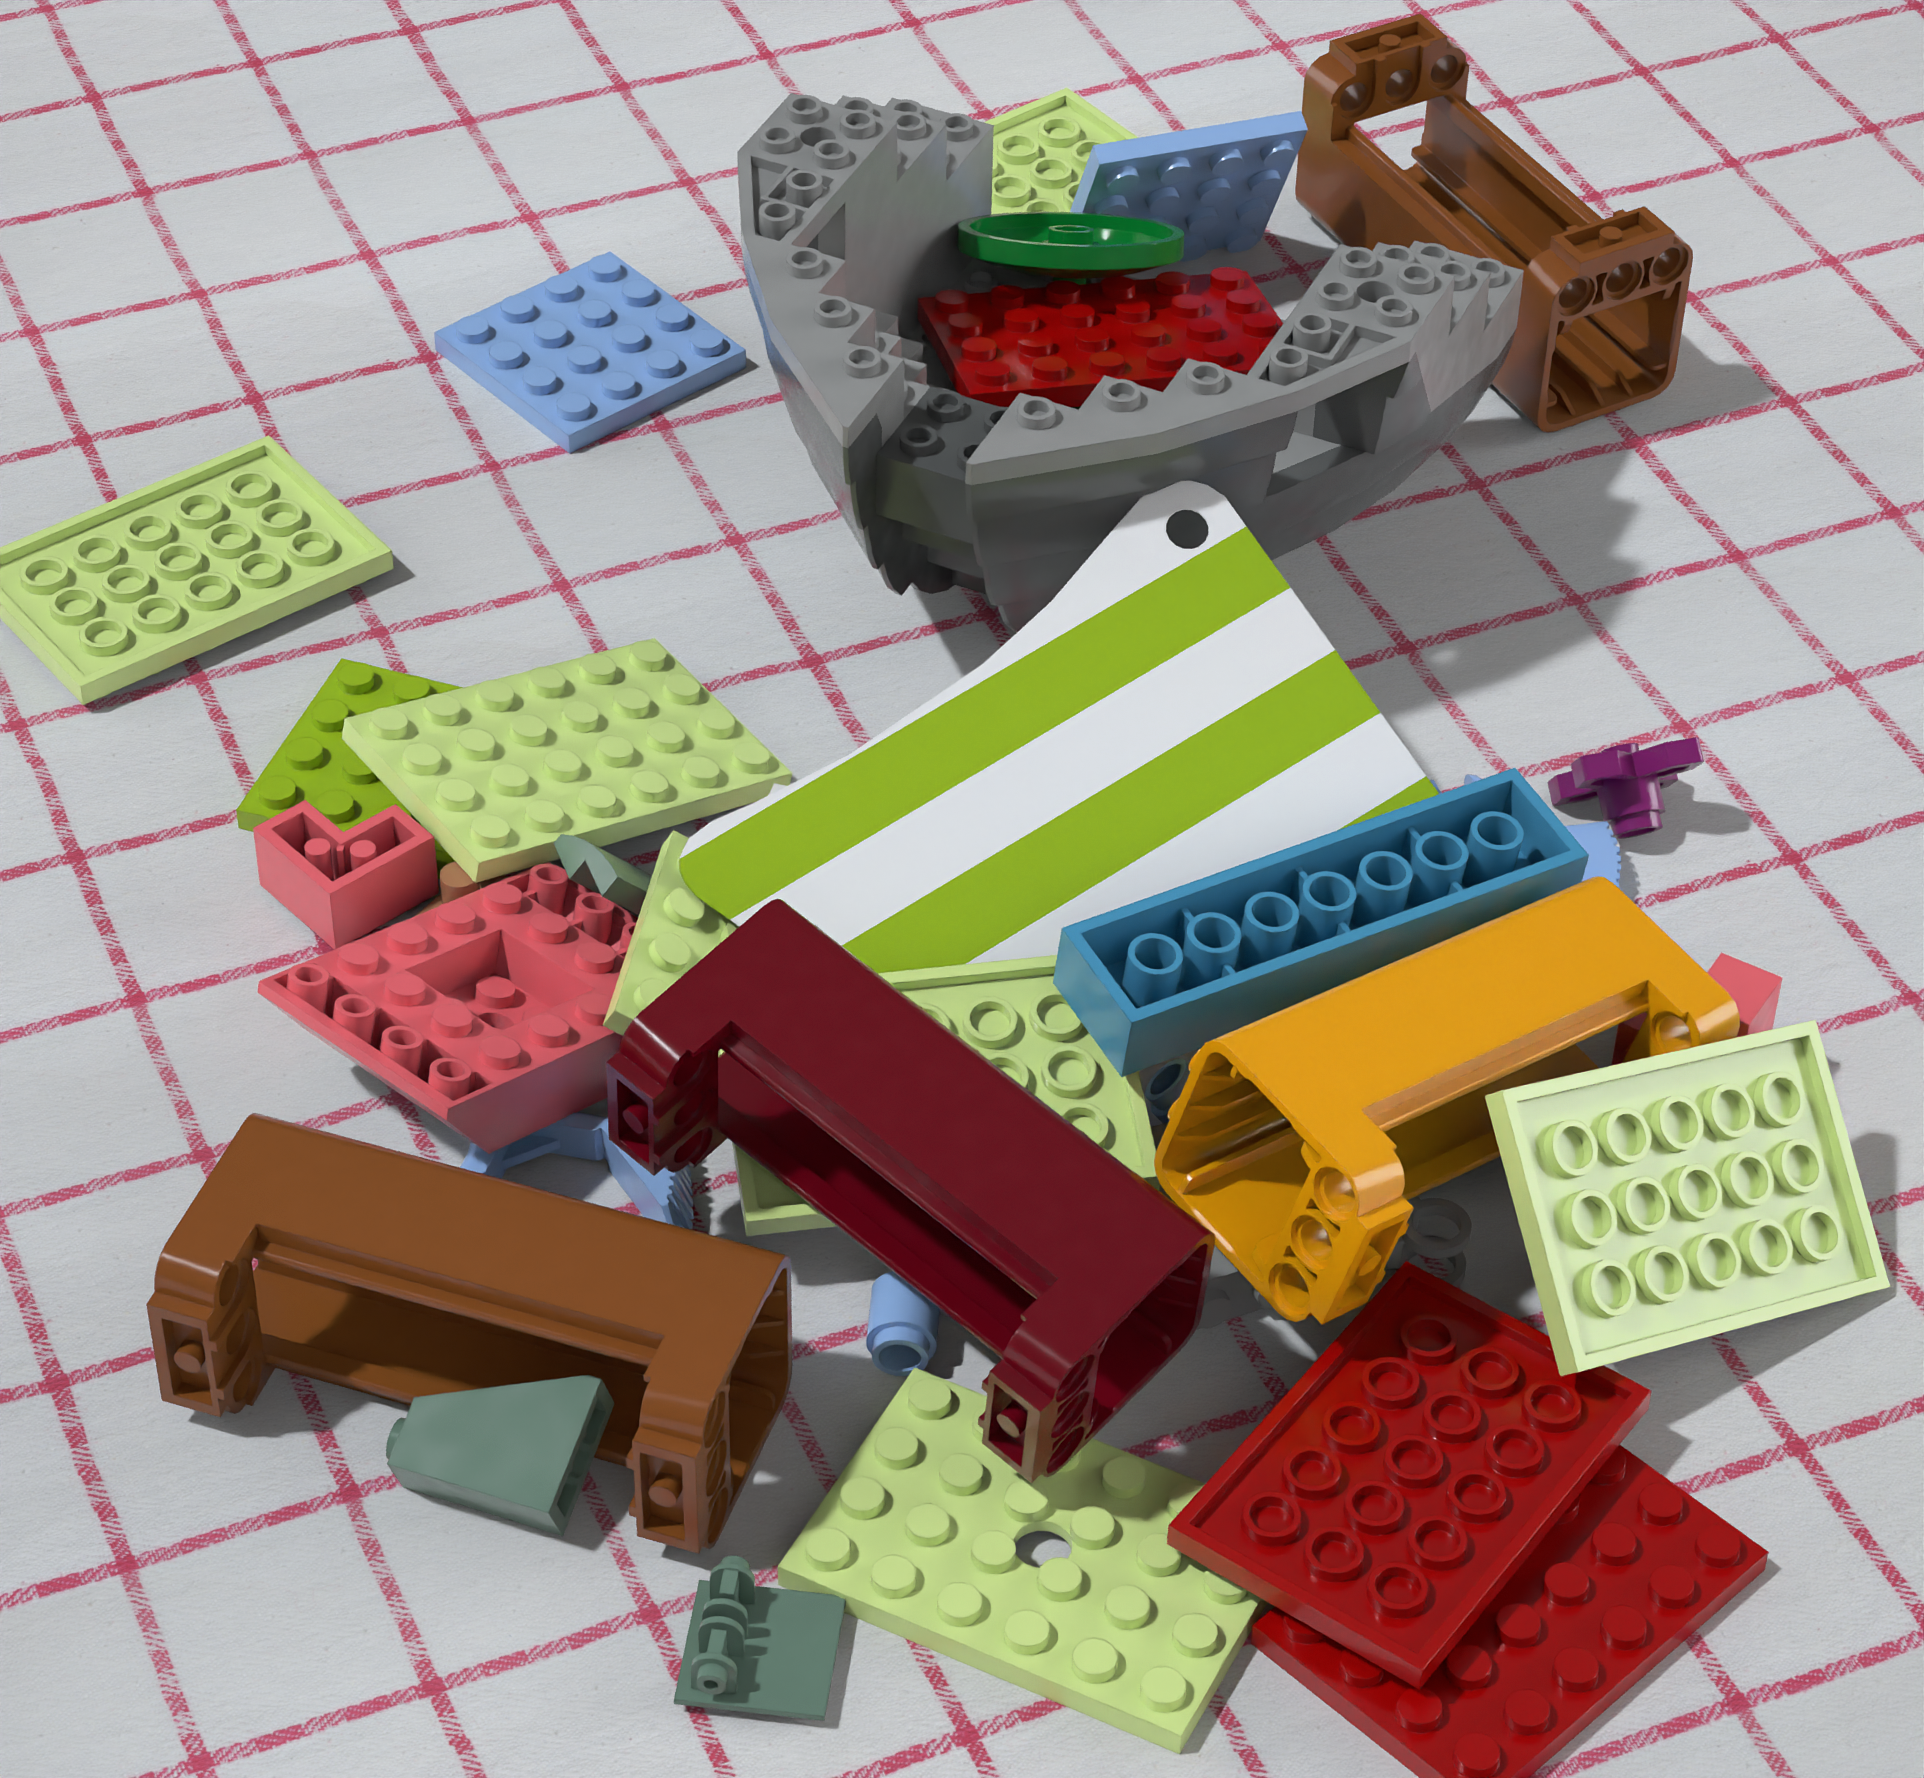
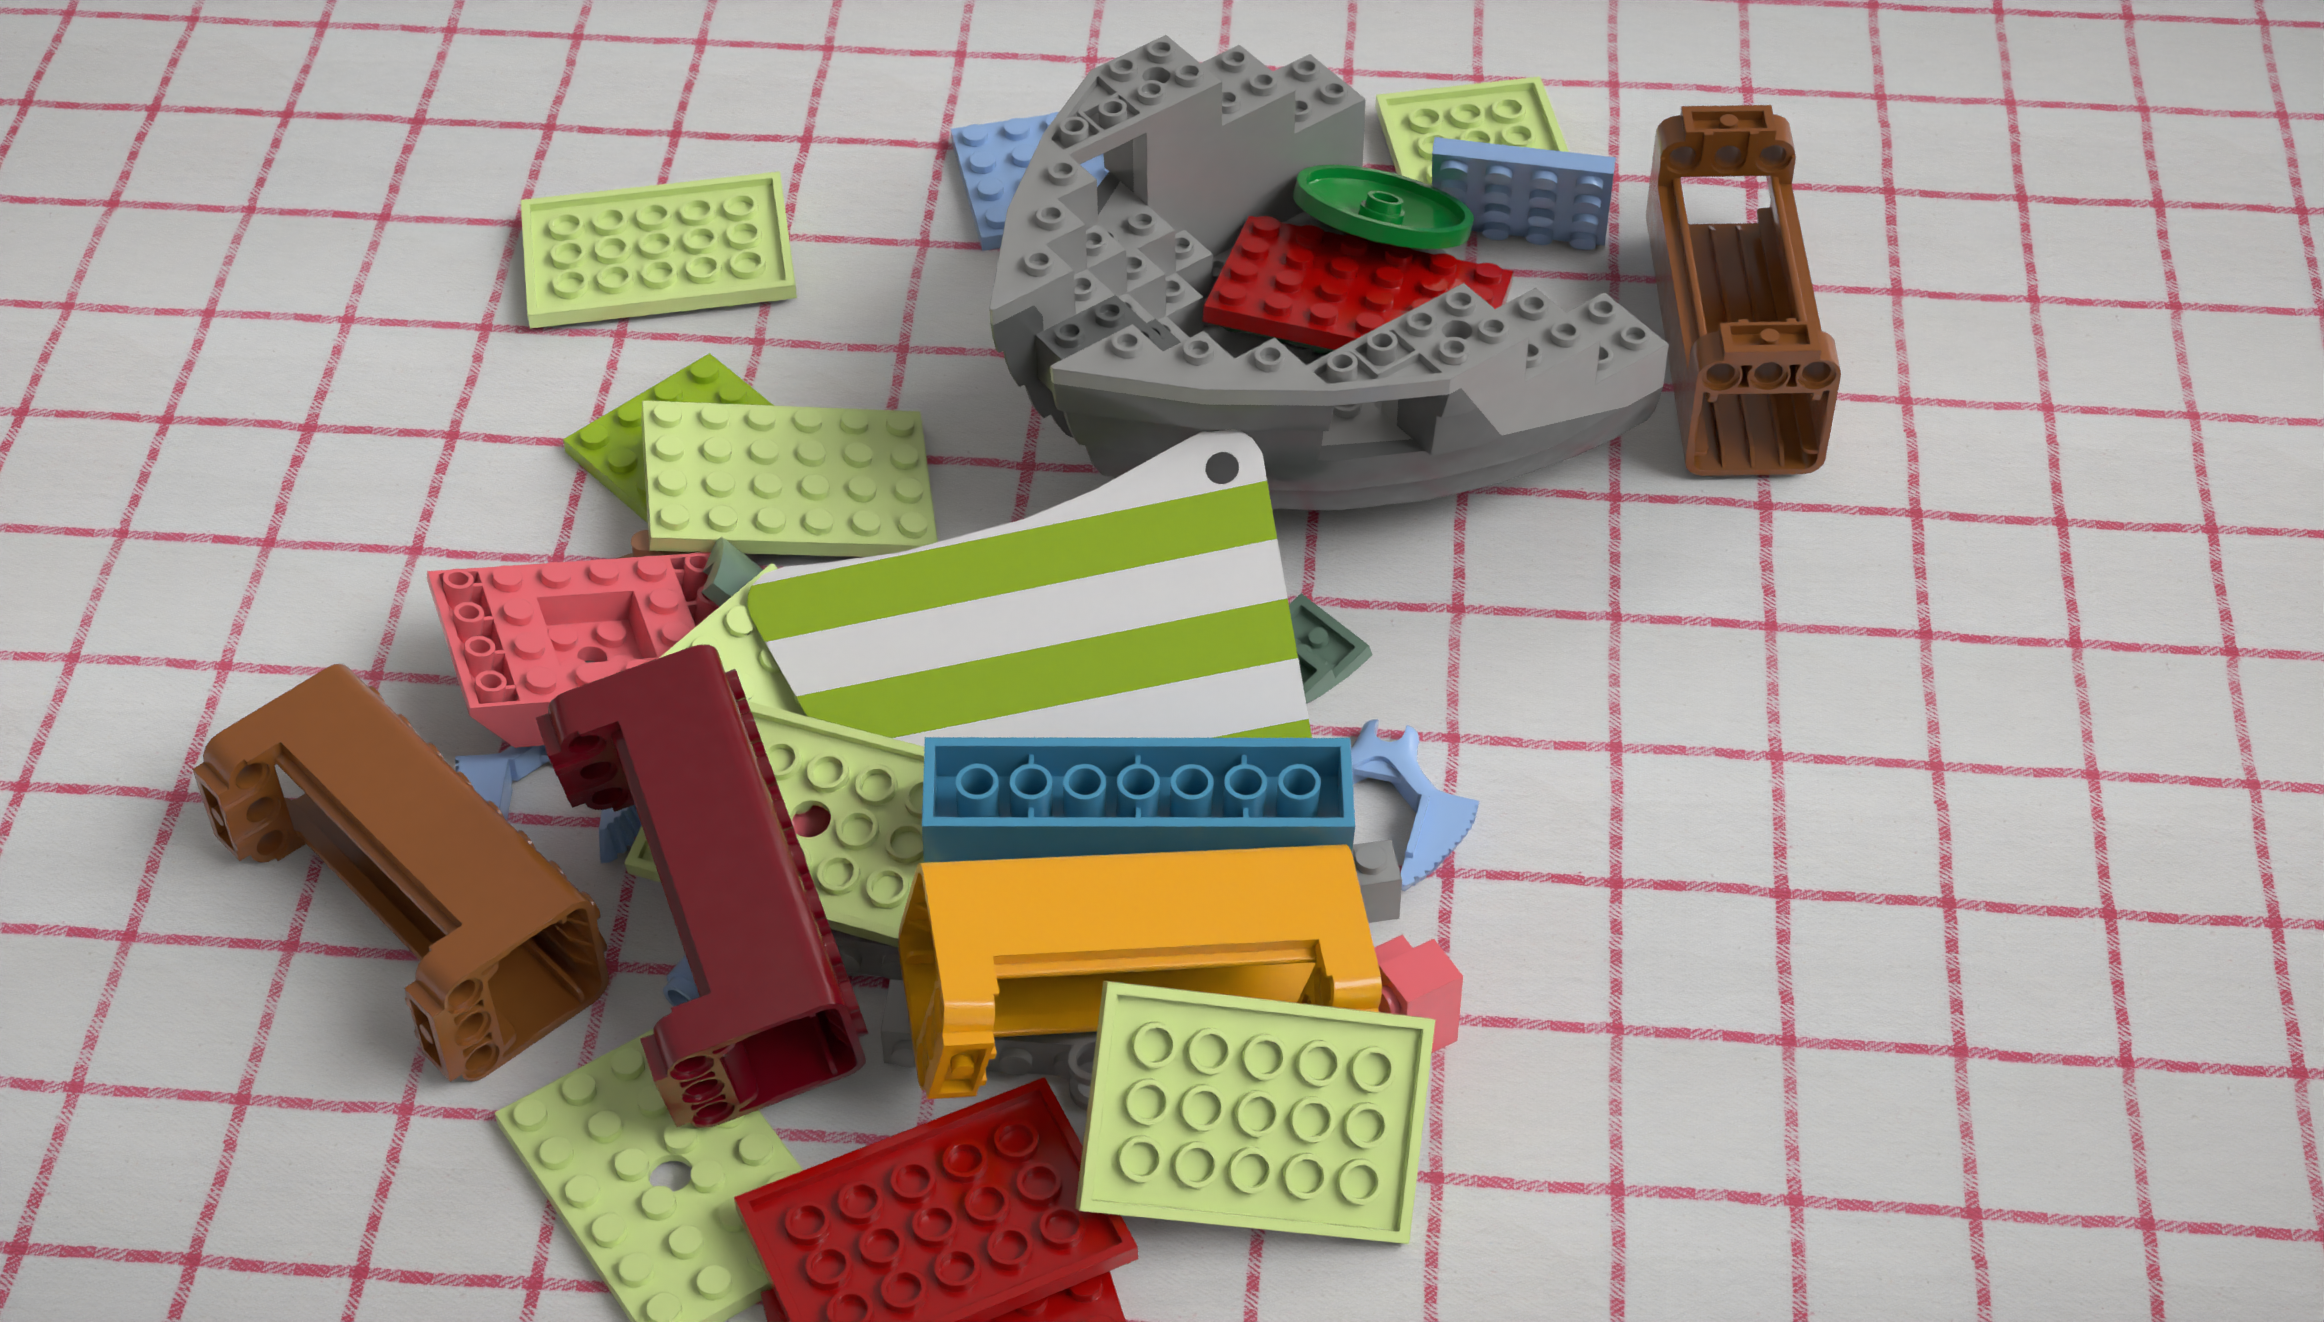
camera: 30 degrees right, 5 degrees up
coral brick [253,800,439,950] -> none
sand green slope [386,1375,615,1536] -> none
sand green hinge [674,1556,845,1721] -> none
magenta plant [1547,737,1704,839] -> none

